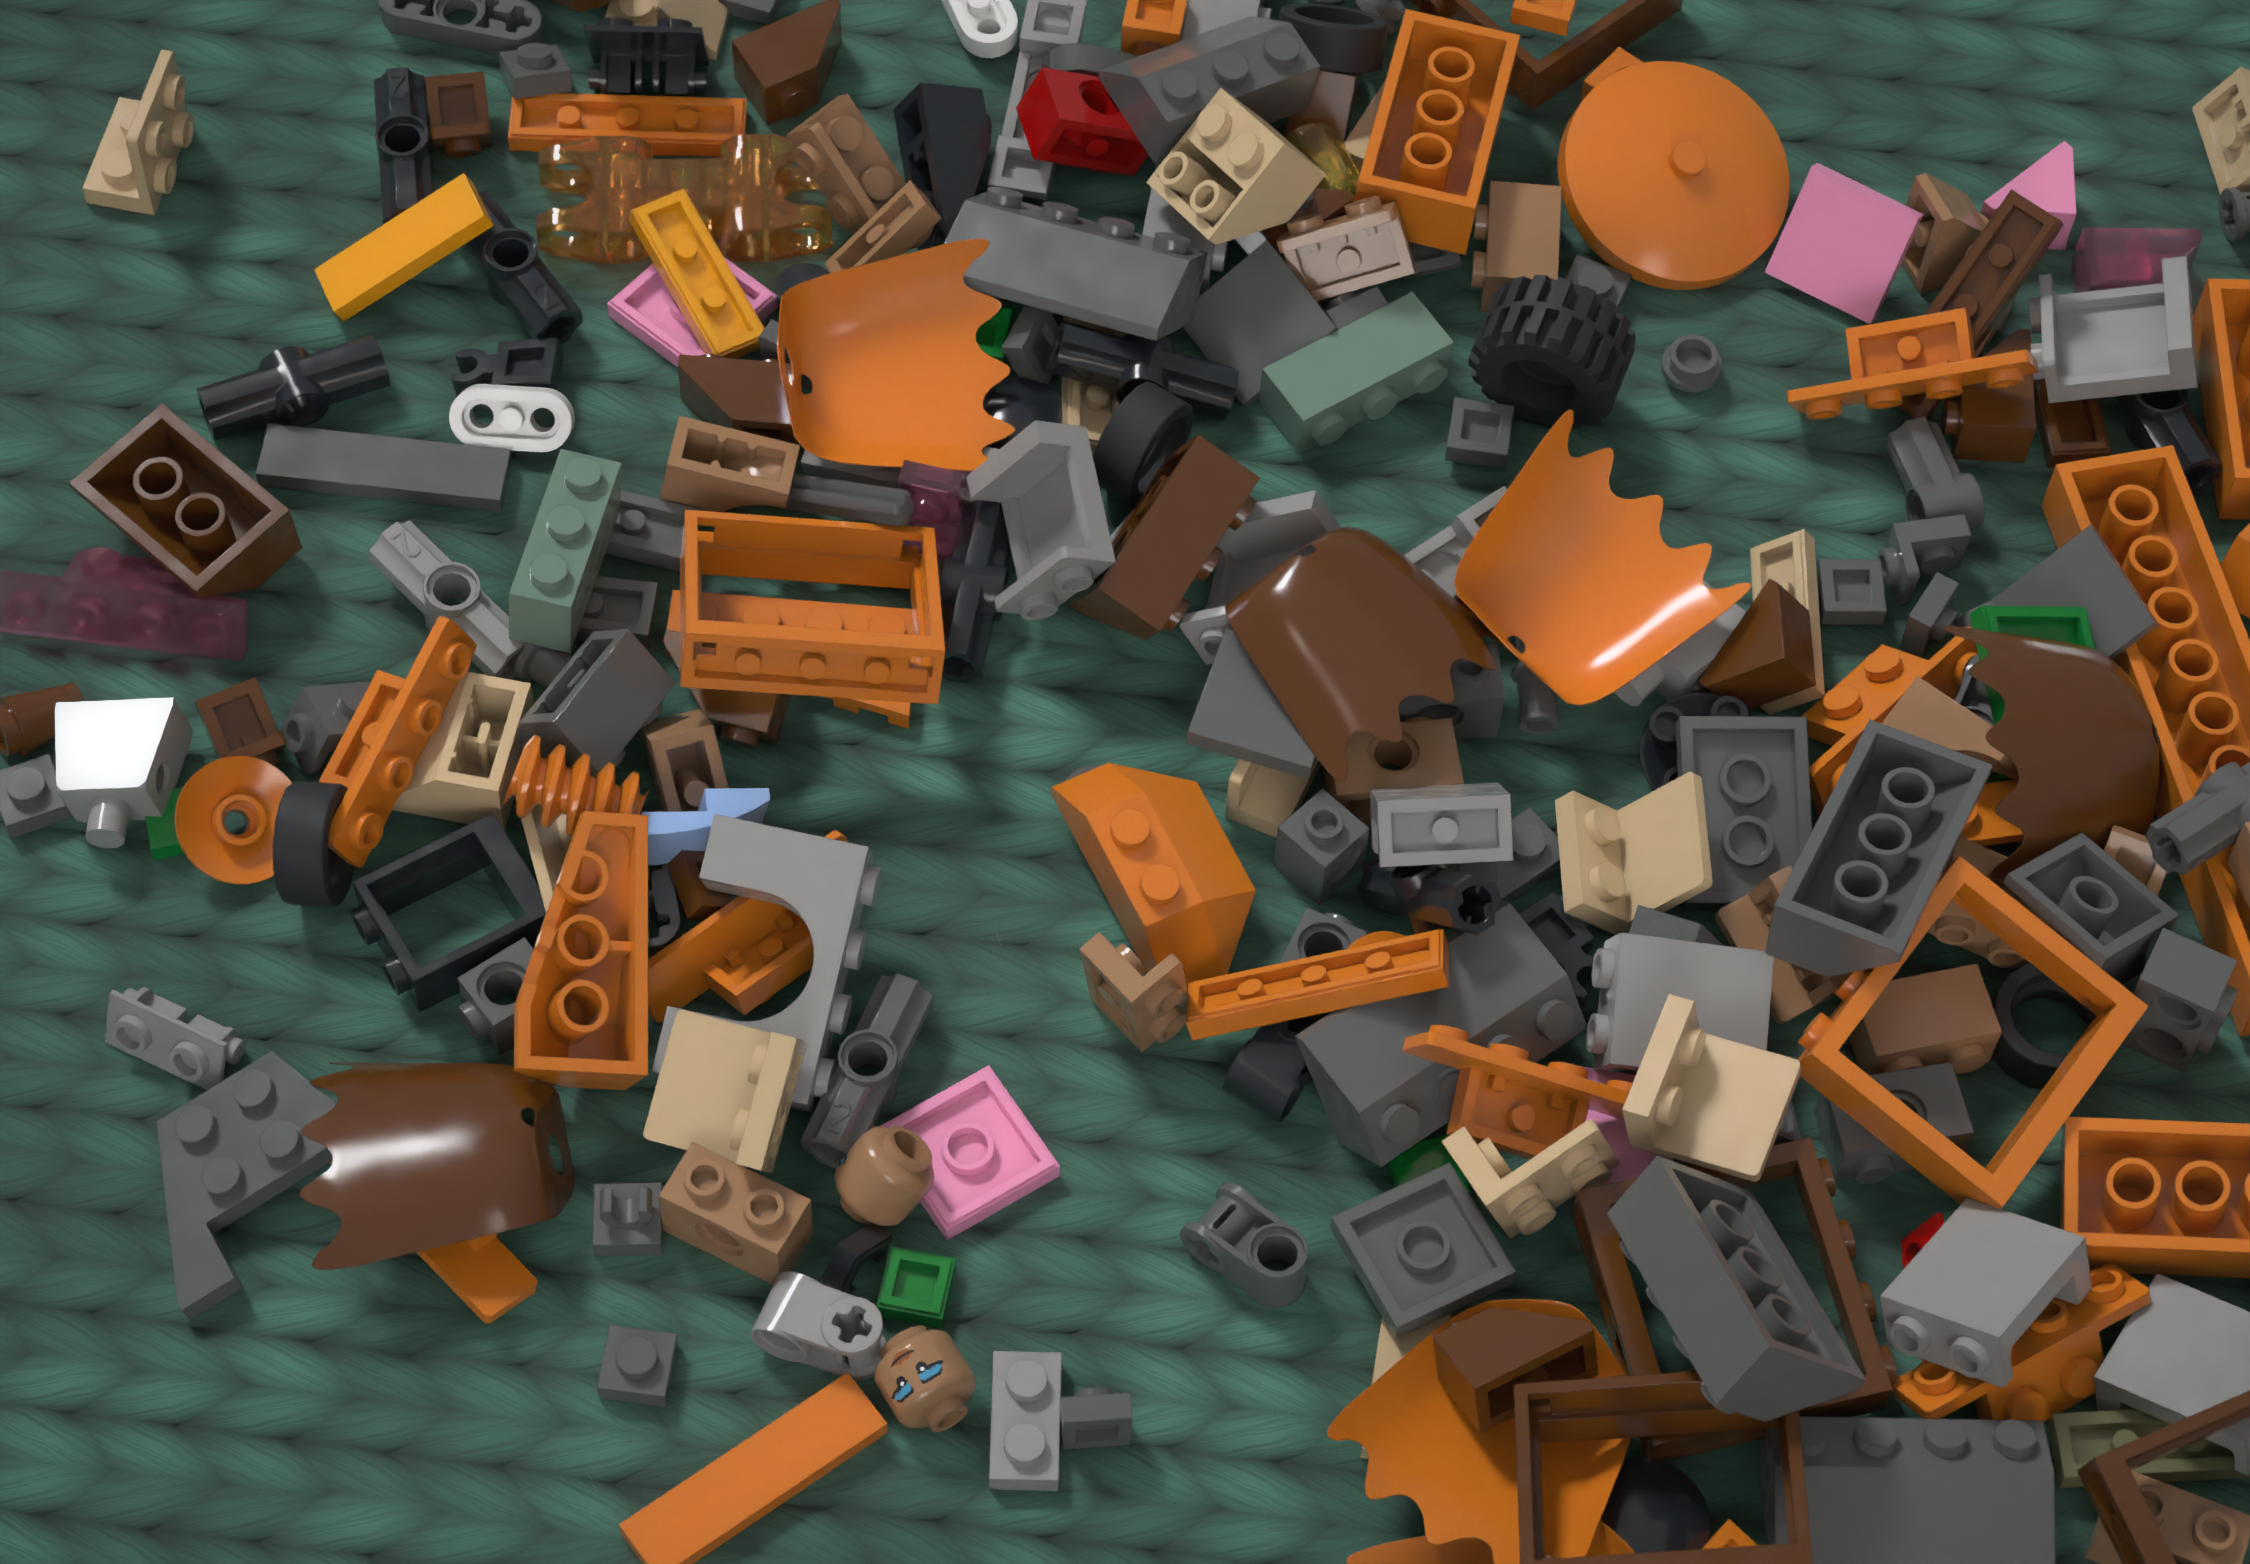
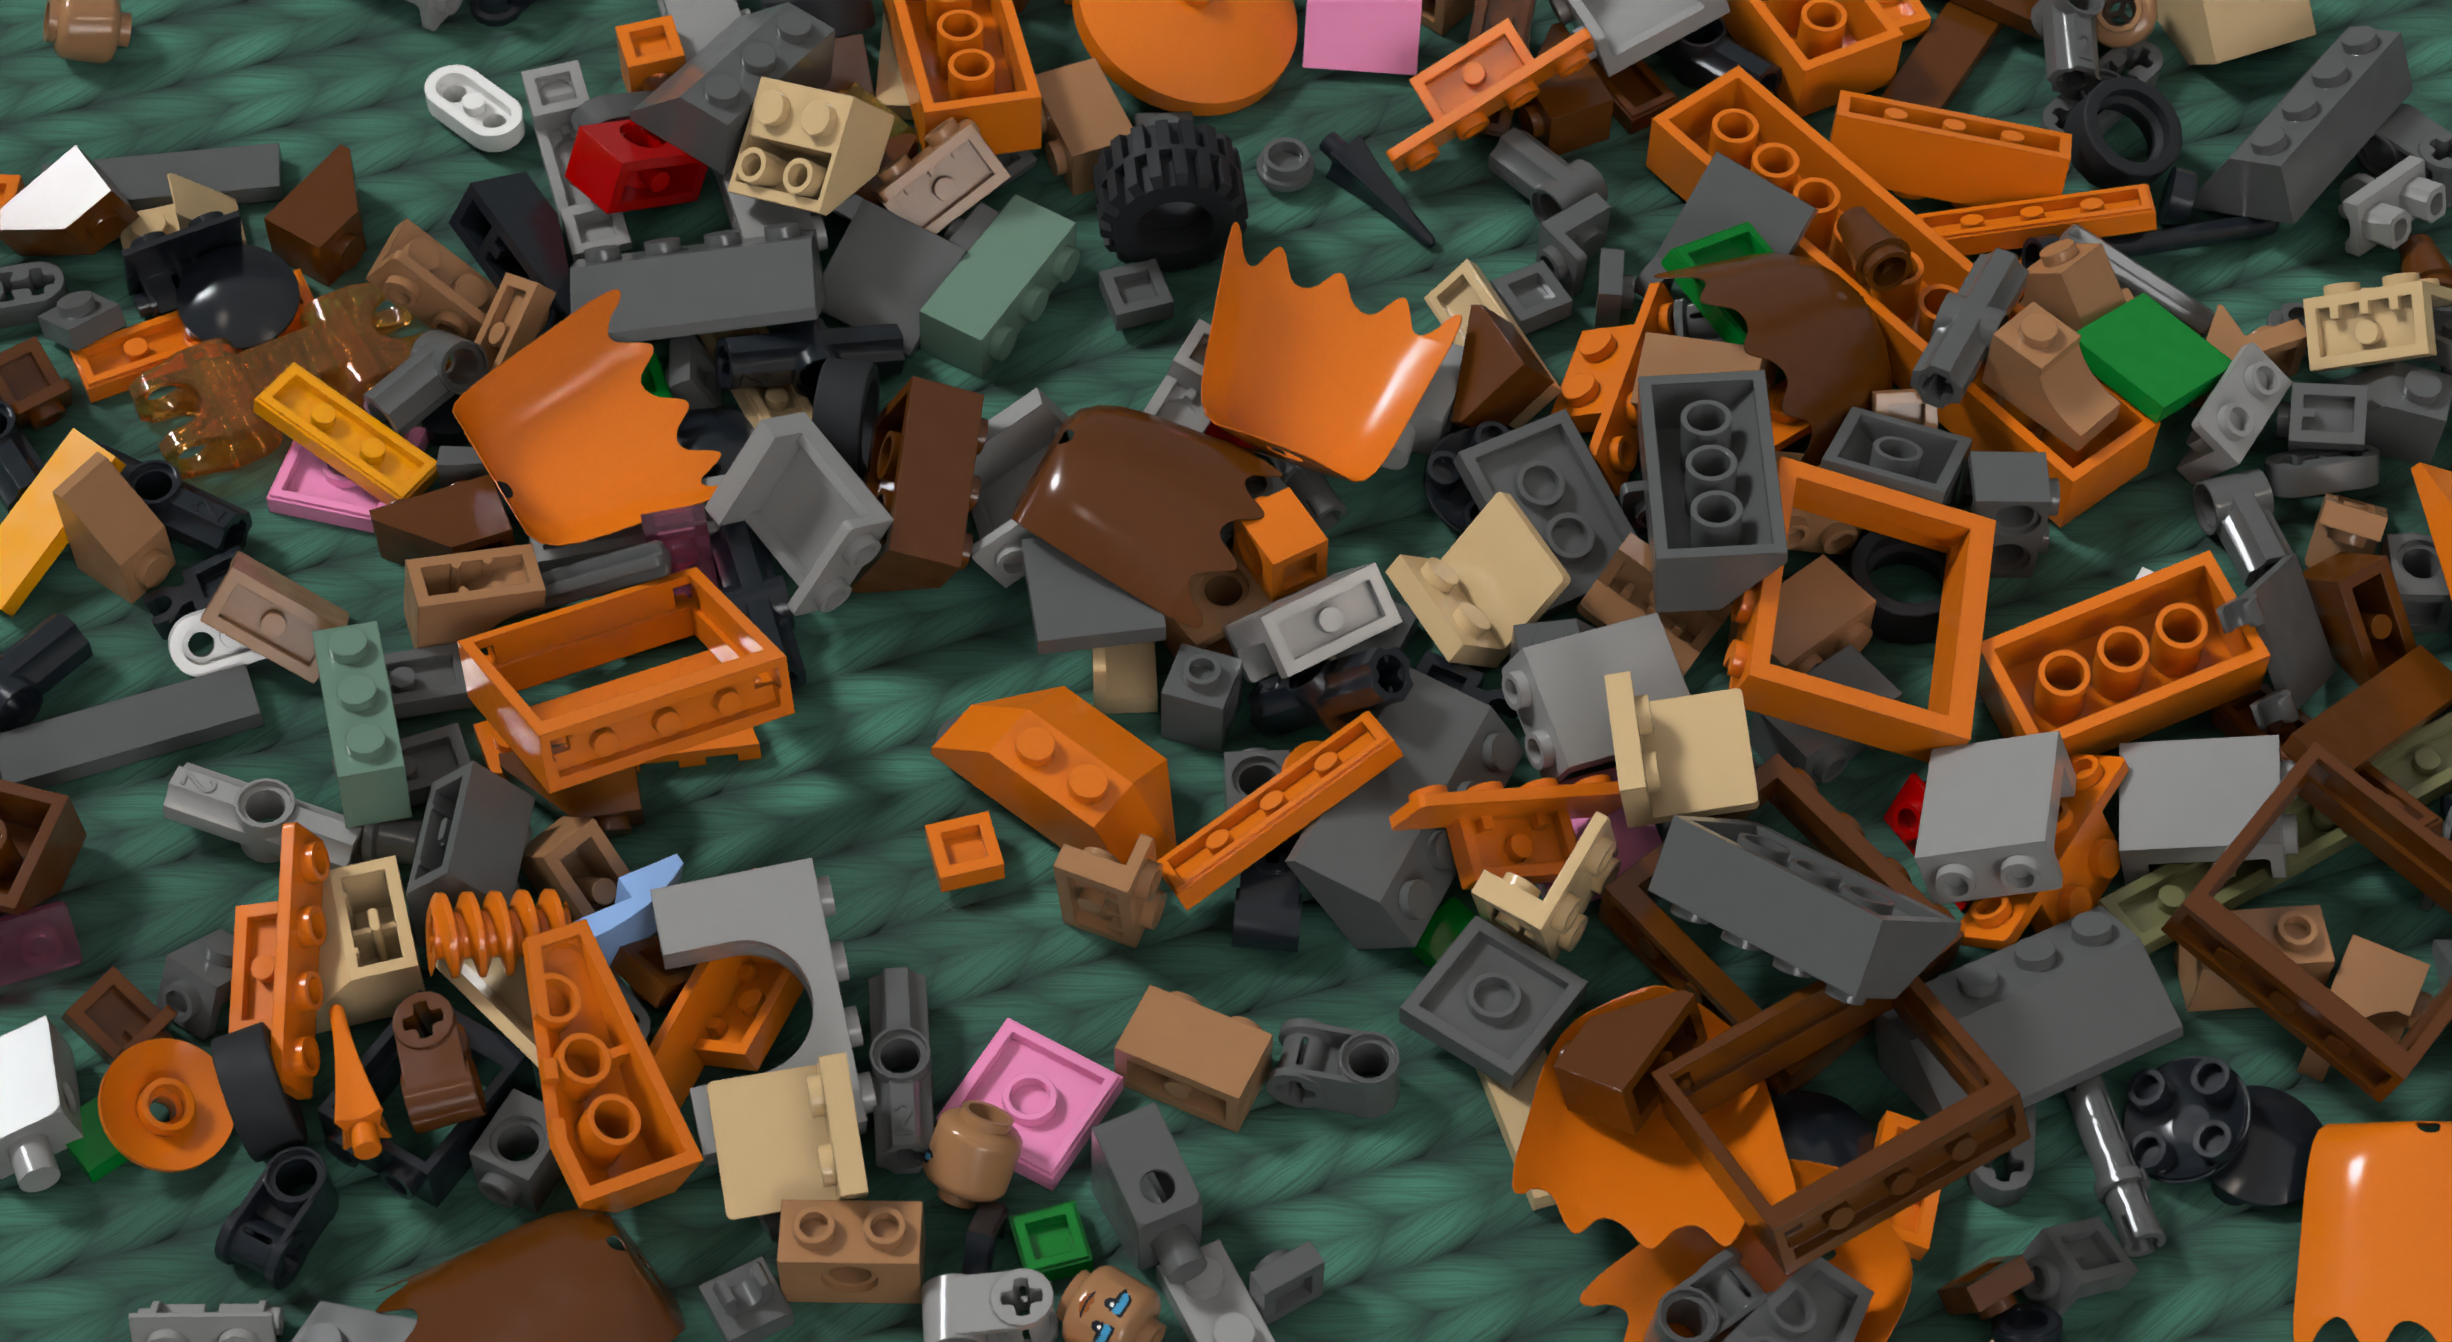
camera: 25 degrees left, 5 degrees down
none -> medium nougat slope [52,451,176,604]
none -> black dish [176,245,300,353]
none -> medium nougat panel [200,551,350,684]
none -> black piece [214,1146,339,1290]
none -> orange piece [329,1004,392,1160]
none -> dark grey piece [362,329,489,437]
none -> reddish brown piece [392,991,487,1134]
none -> orange plate [925,811,1005,893]
none -> dark grey torso [1091,1102,1207,1284]
none -> medium nougat brick [1114,985,1273,1133]
none -> orange brick [1233,487,1328,603]
none -> black piece [1319,132,1436,248]
none -> reddish brown cone [1836,206,1912,291]

